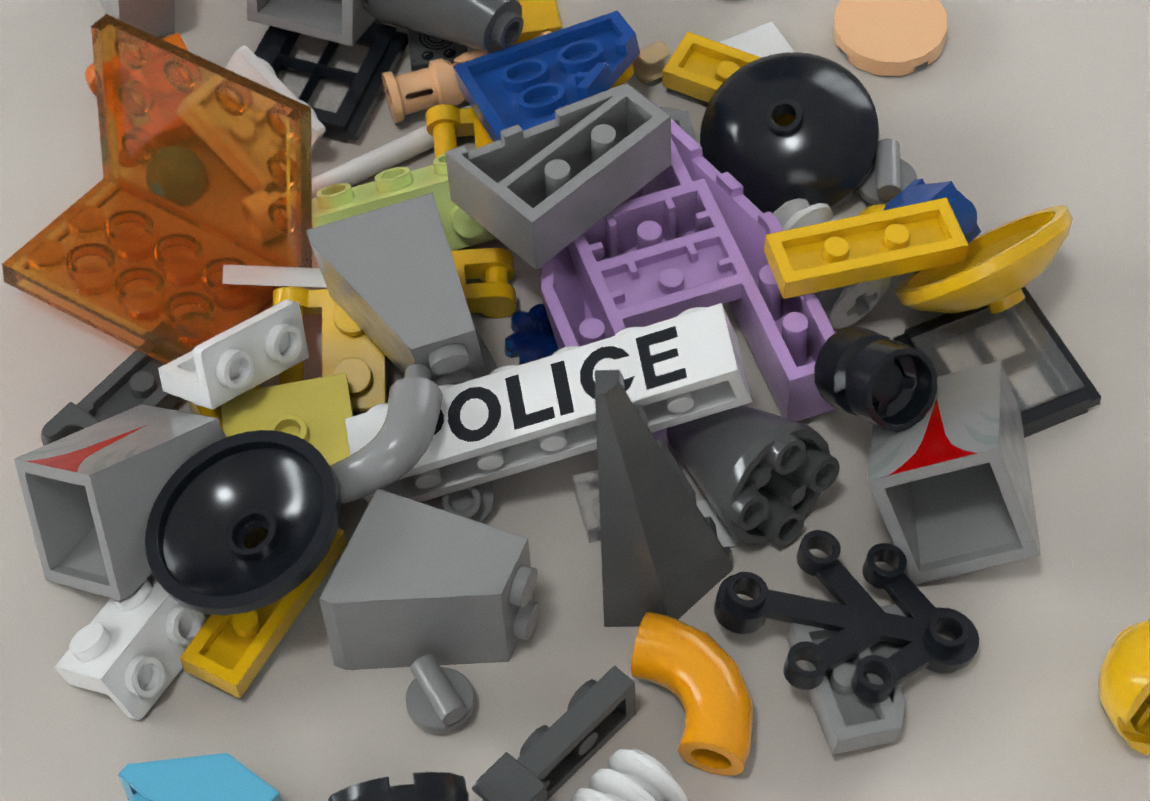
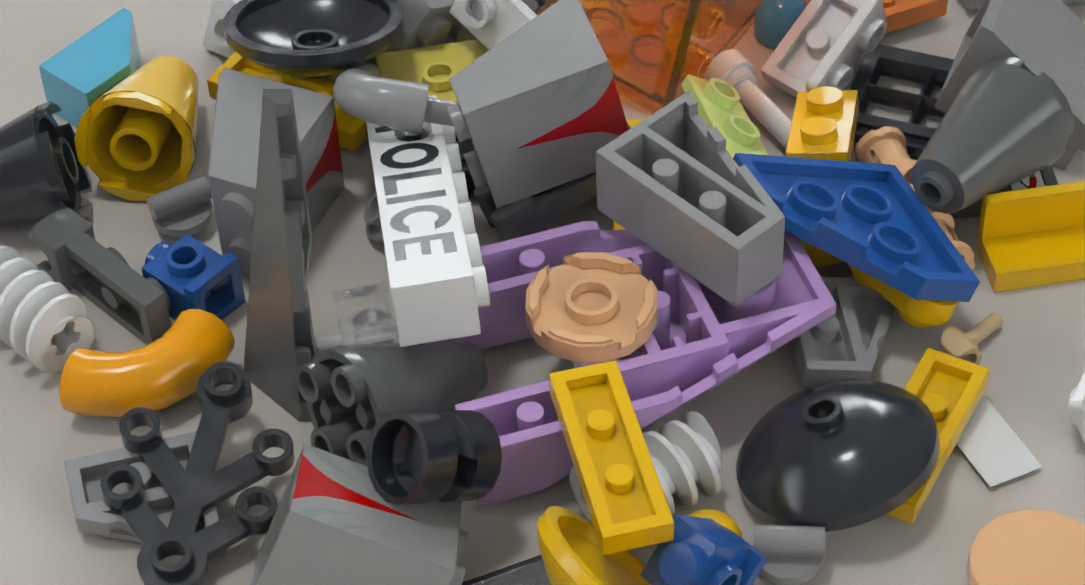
camera: 90 degrees right, 10 degrees down
white sticker [223,265,327,288] -> none
none -> yellow cone [74,56,199,201]
none -> blue brick [141,234,246,320]
none -> light nougat tile [525,252,657,363]
none -> yellow plate [785,86,859,162]

